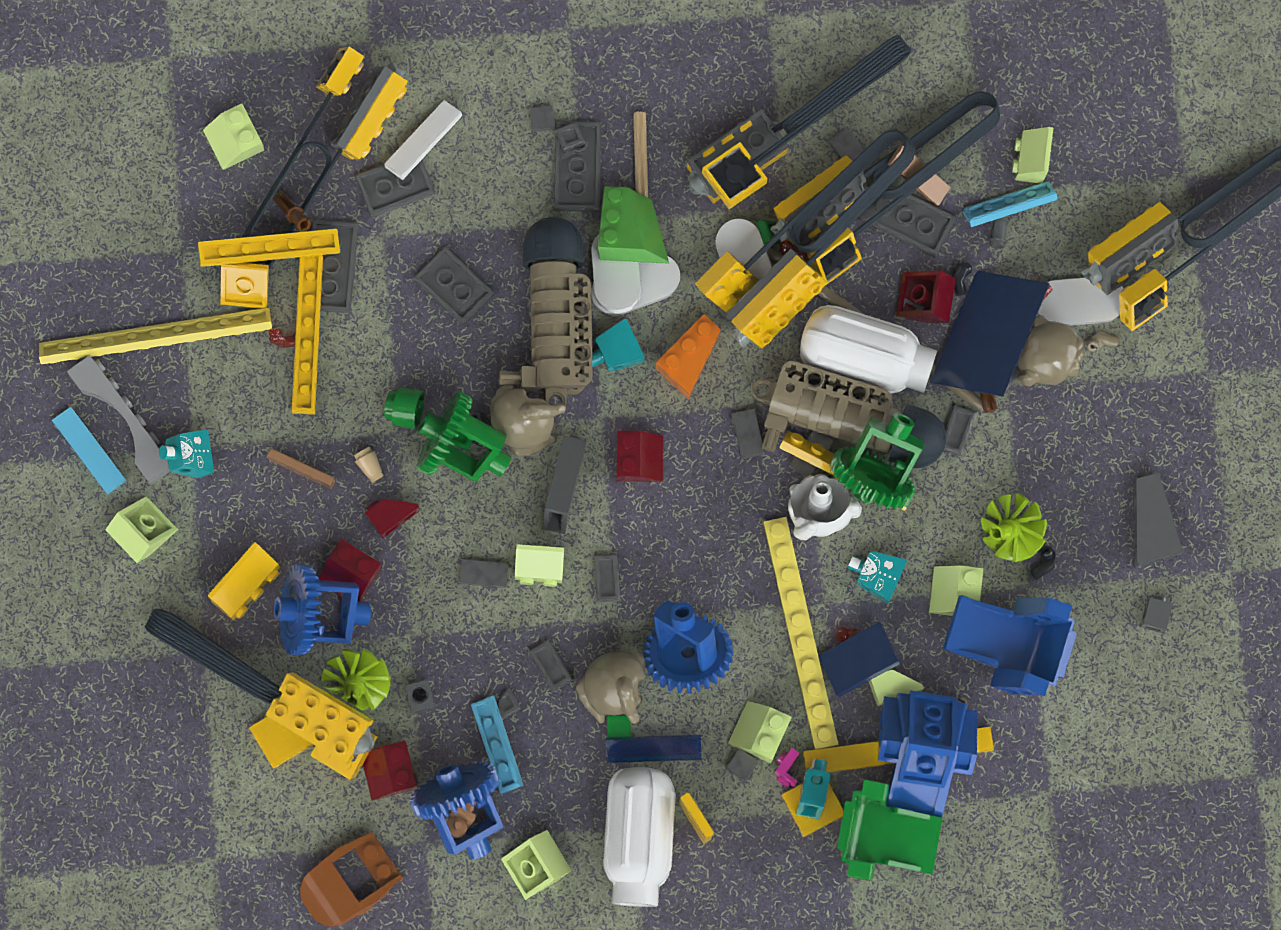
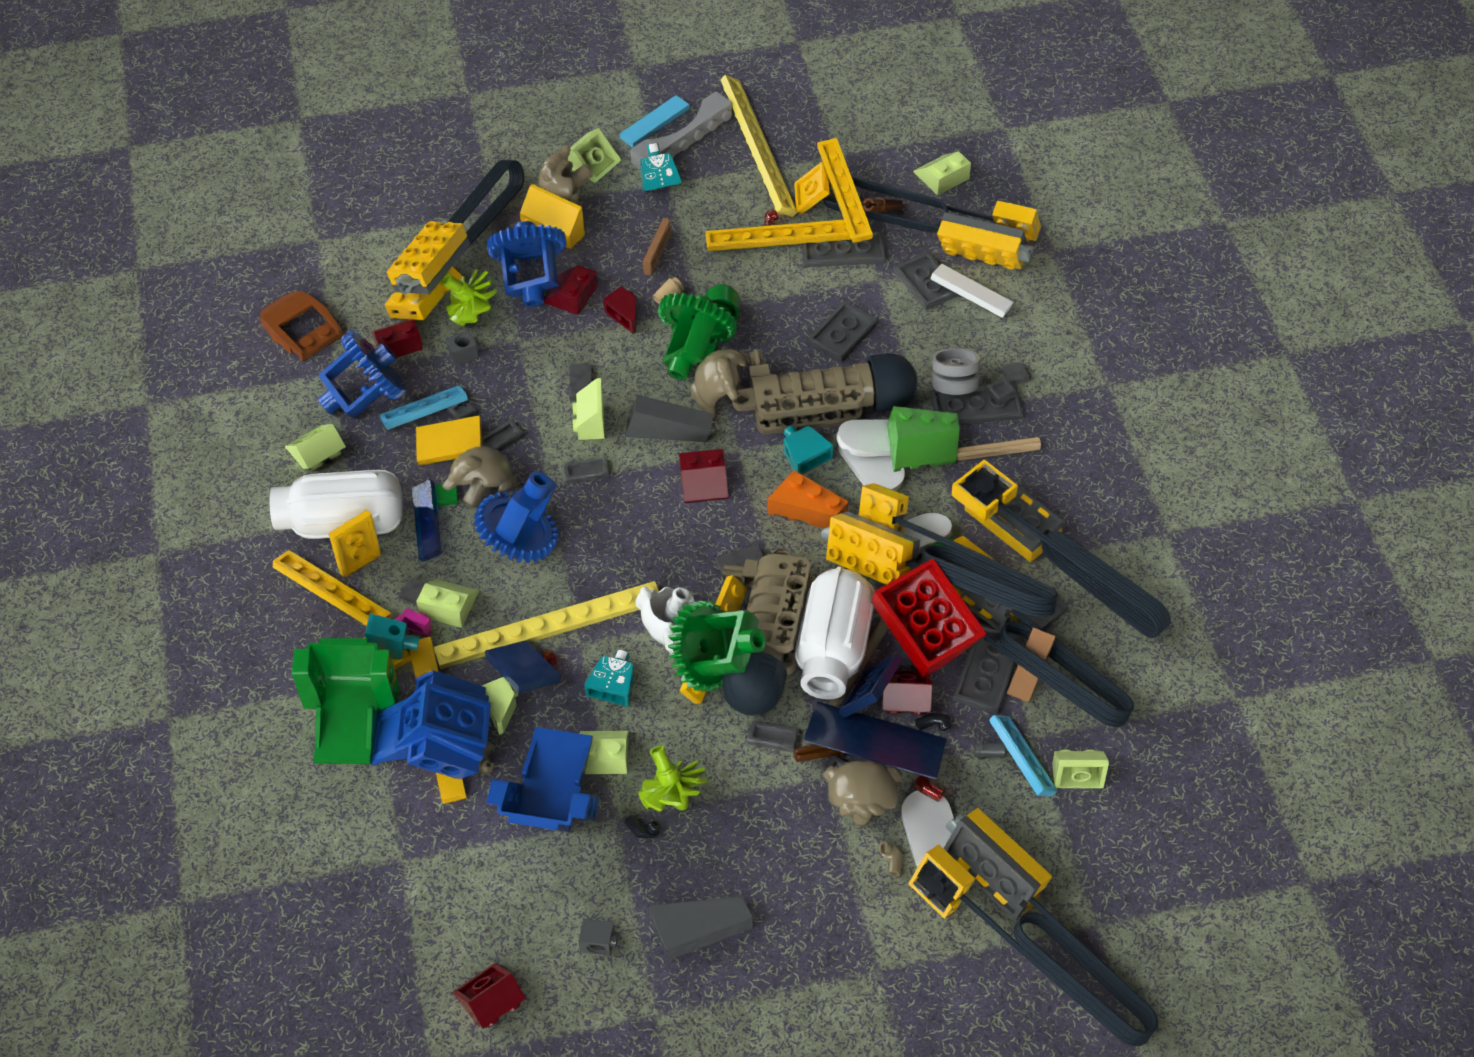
camera: 90 degrees right, 25 degrees down
medium nougat hips [445,801,476,838] -> none
none -> yellow plate [273,550,391,626]
none -> yellow tile [416,416,482,465]
none -> dark red slope [452,963,526,1029]
none -> dark tan piece [538,144,593,207]
none -> dark blue tile [839,654,903,718]
none -> red slope [871,558,987,678]
none -> light grey wheel [932,348,980,395]

